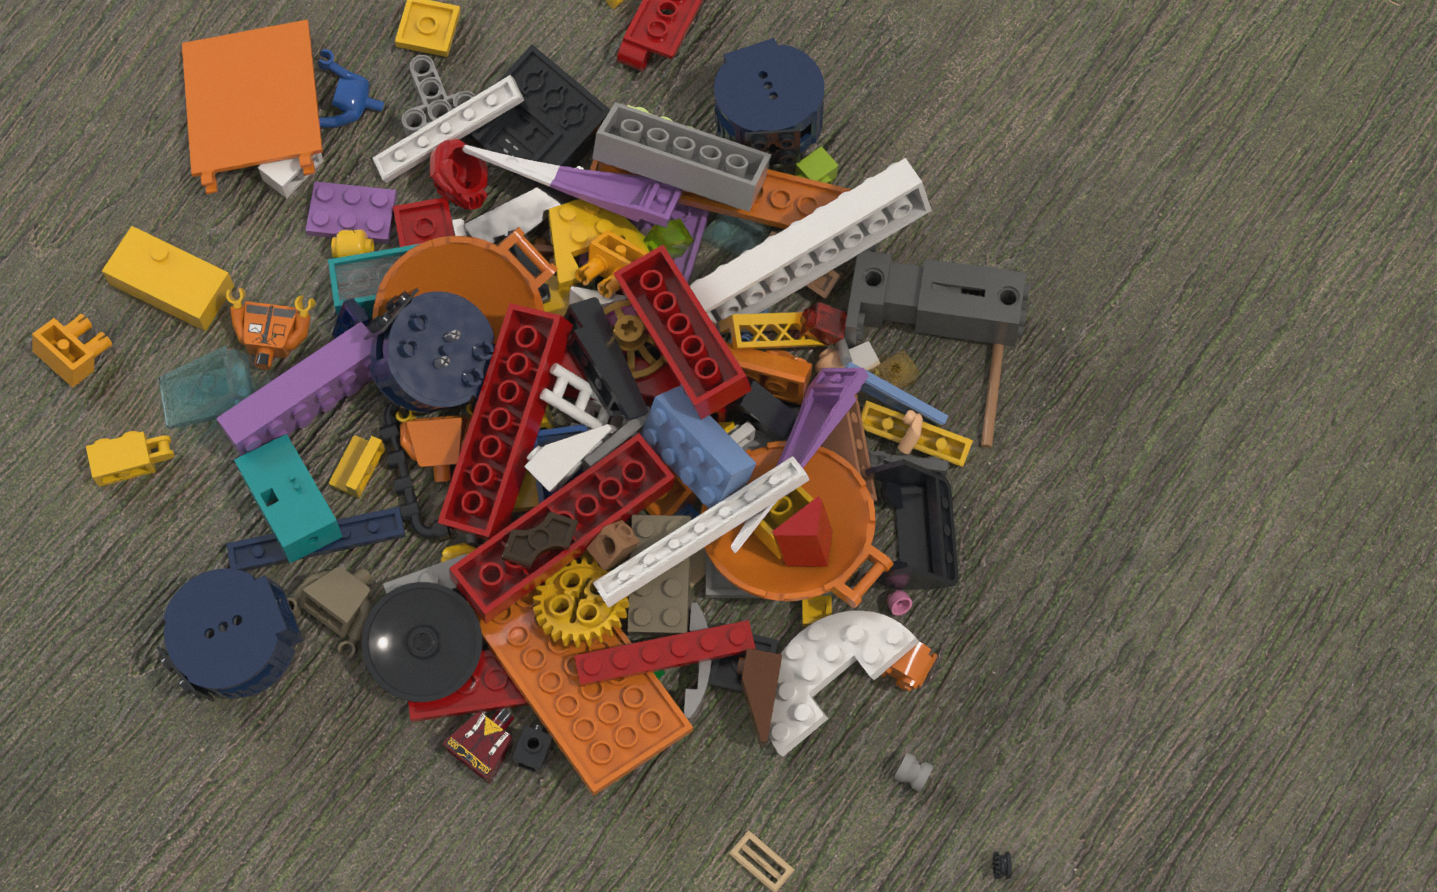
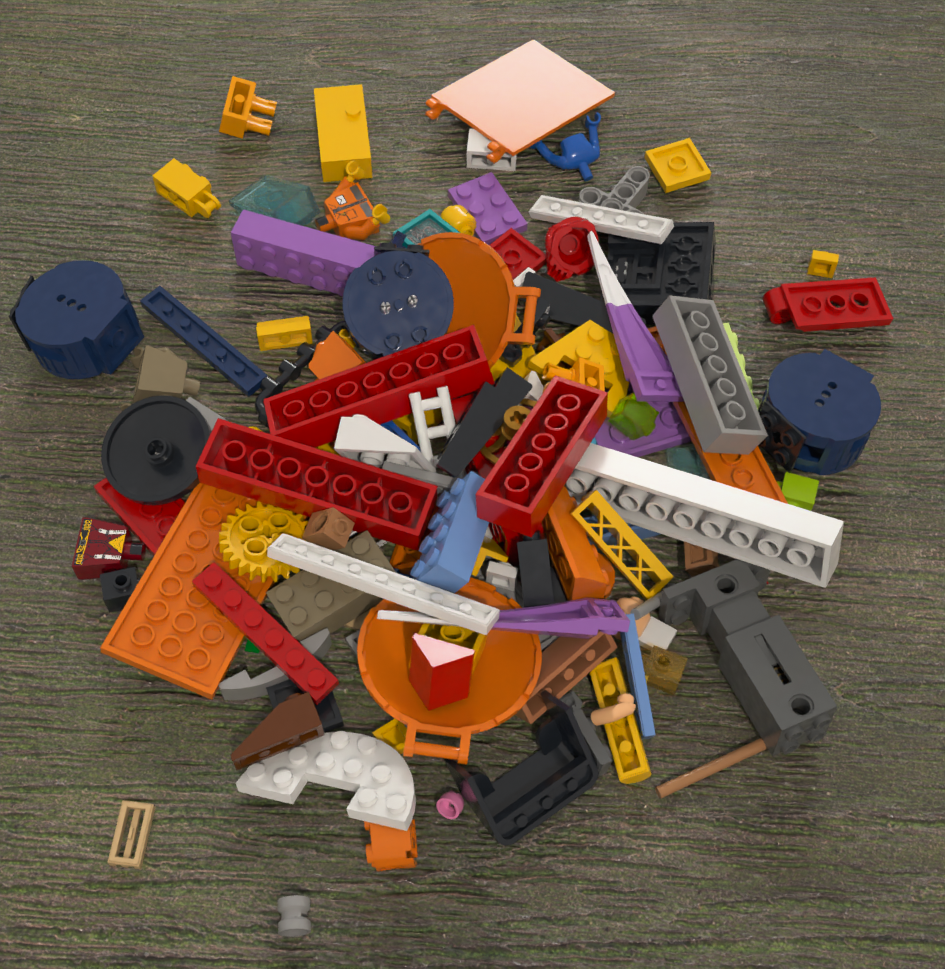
camera: 60 degrees right, 10 degrees down
teal brick [234,434,343,564] -> none
dark brown tile [502,512,578,569] -> none
clear red brick [800,302,847,346] -> none

